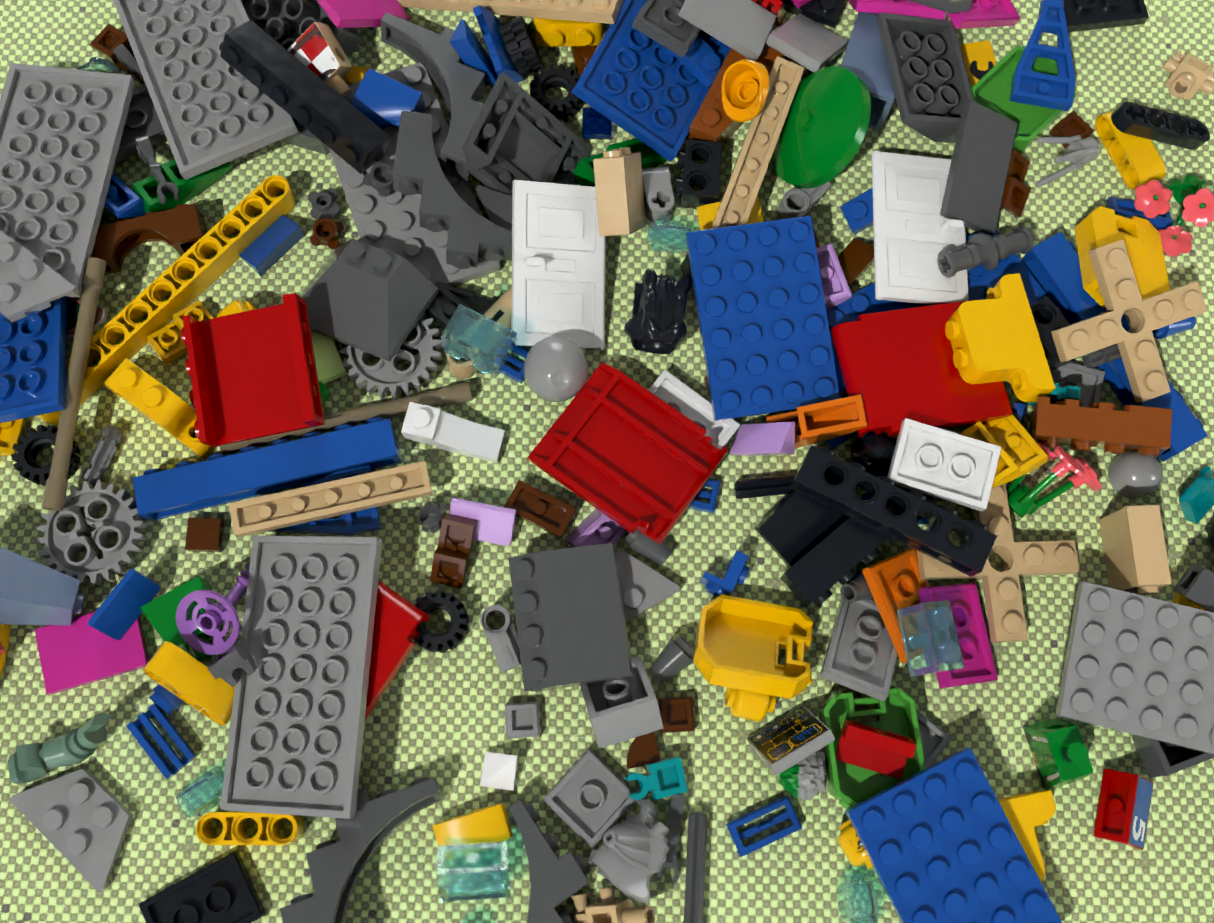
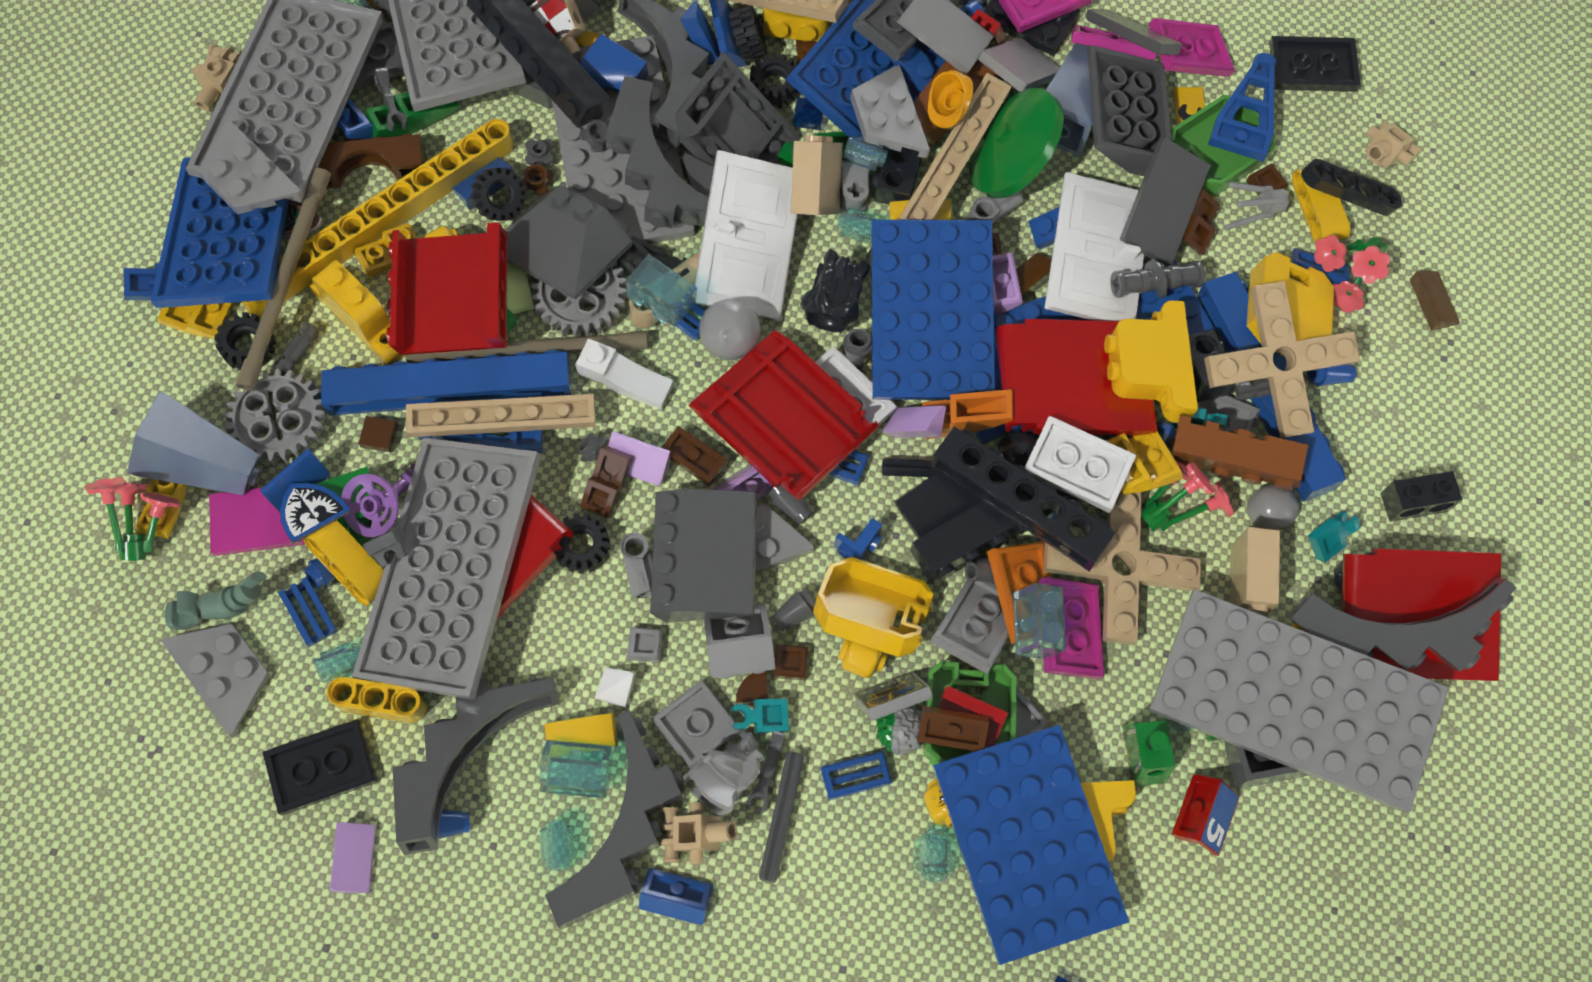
camera: 10 degrees right, 5 degrees down
none -> shield [280,483,351,544]
none -> black tyre [470,167,528,221]
none -> clear light blue brick [843,135,888,171]
none -> dark grey cone [843,329,872,370]
none -> light grey wing [850,65,930,158]
none -> reddish brown plate [917,706,989,751]

